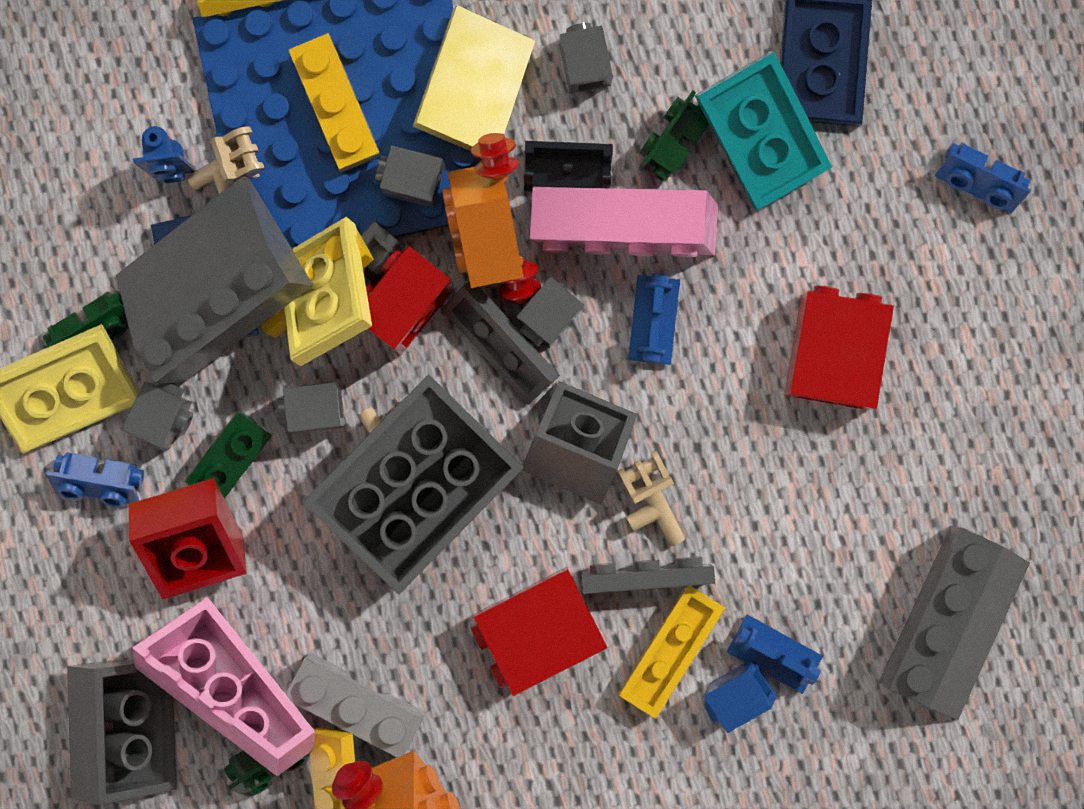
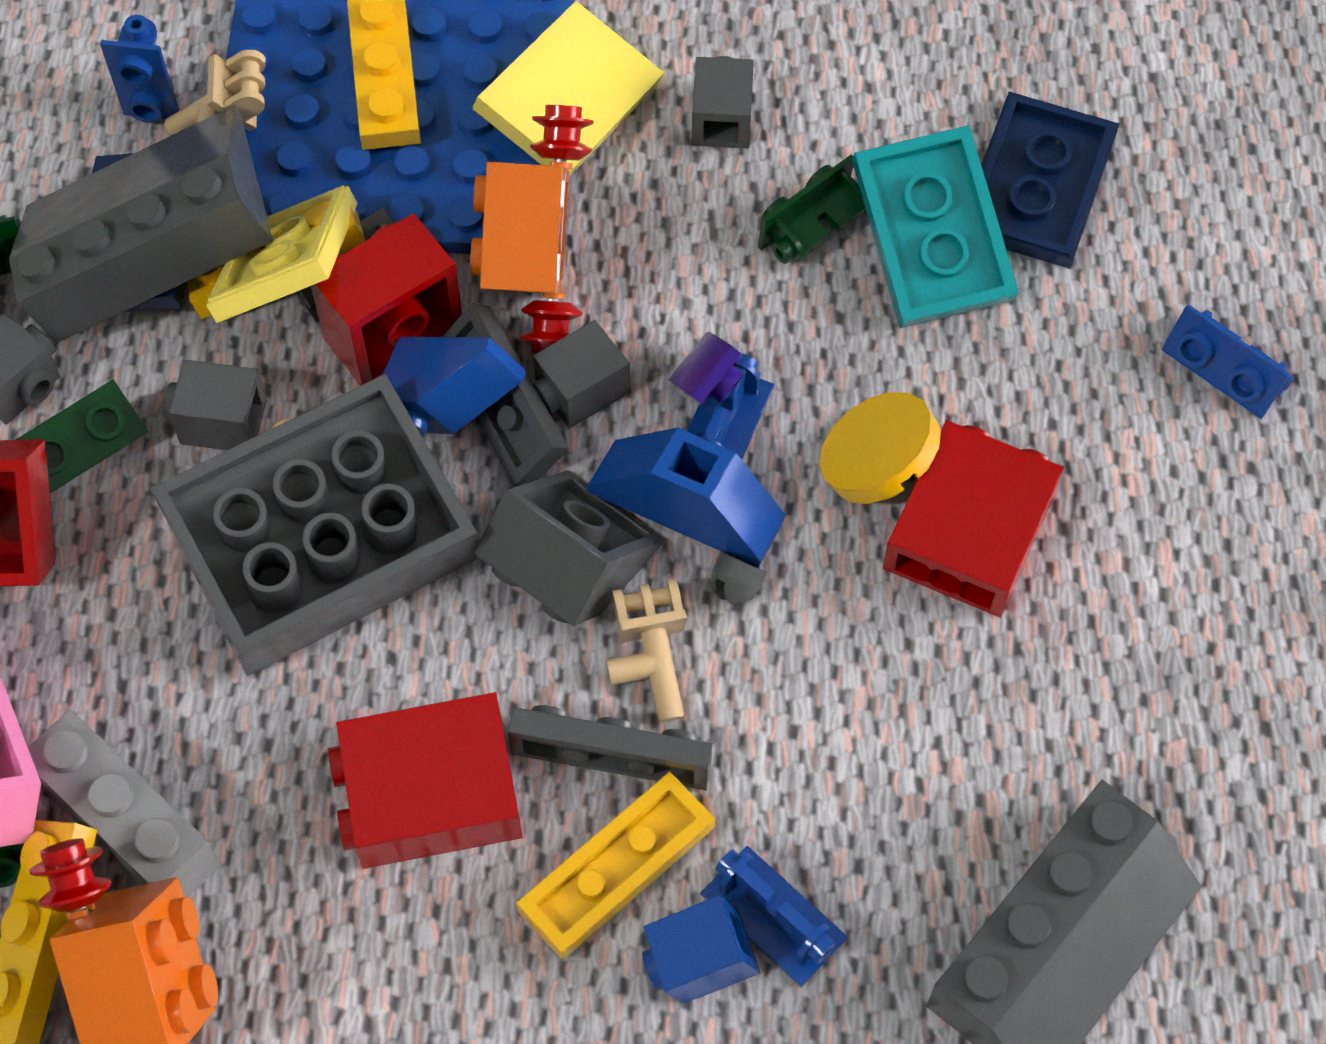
camera: 20 degrees right, 25 degrees down
dark grey brick [375,145,445,208] -> none
black hinge [524,141,613,192] -> none
bright pink wedge [530,187,718,257] -> none
none -> blue slope [383,337,526,437]
none -> blue slope [587,427,786,568]
none -> dark purple slope [668,332,744,407]
none -> dark grey hinge [711,552,767,605]
none -> yellow tile [819,392,941,504]

